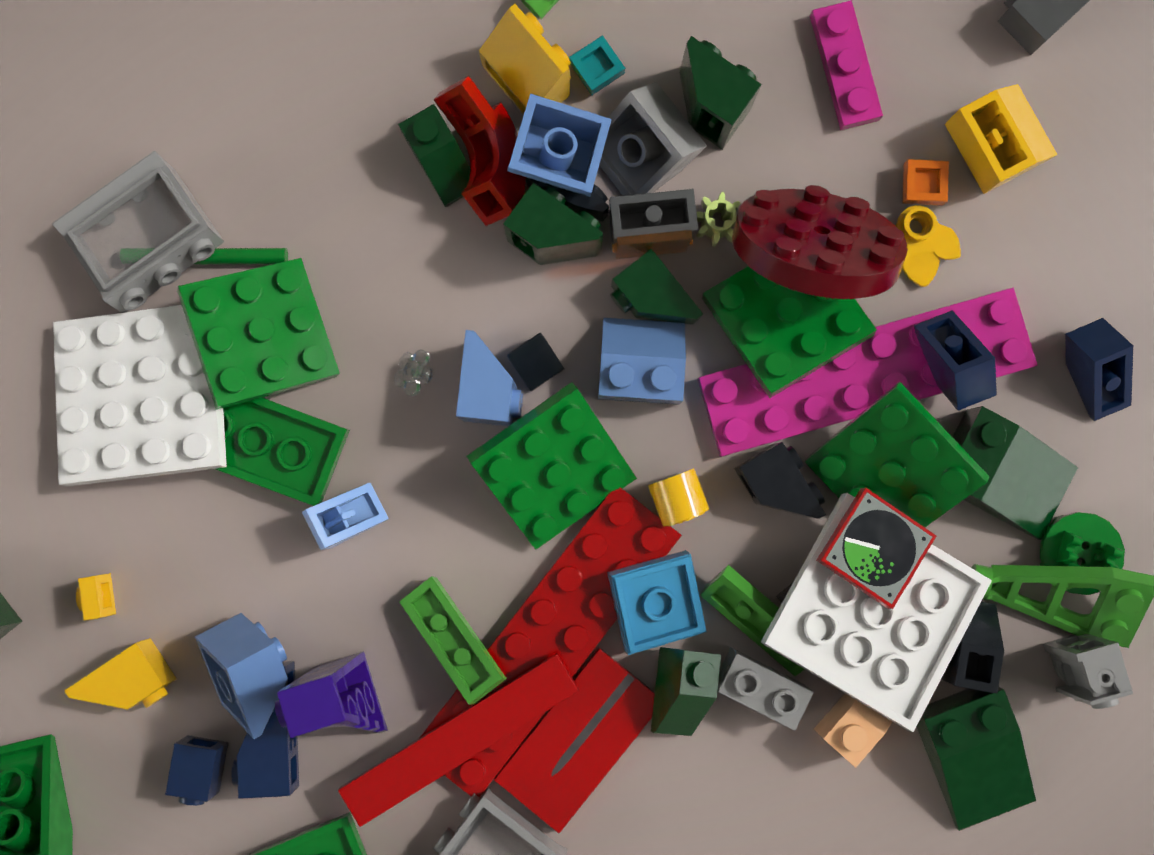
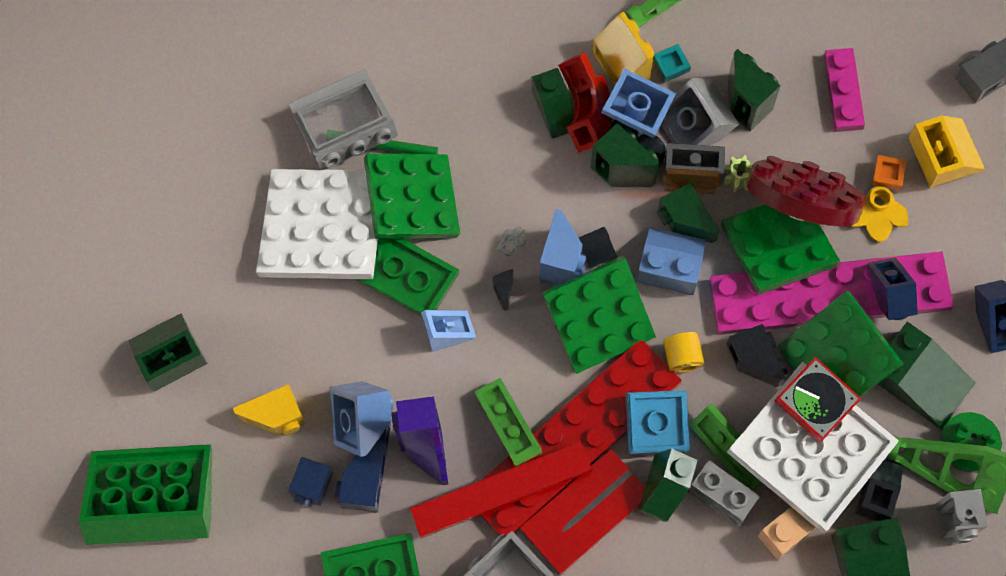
camera: 15 degrees right, 15 degrees down
yellow plate [76,573,116,621] -> none
none -> black slope [492,269,514,311]

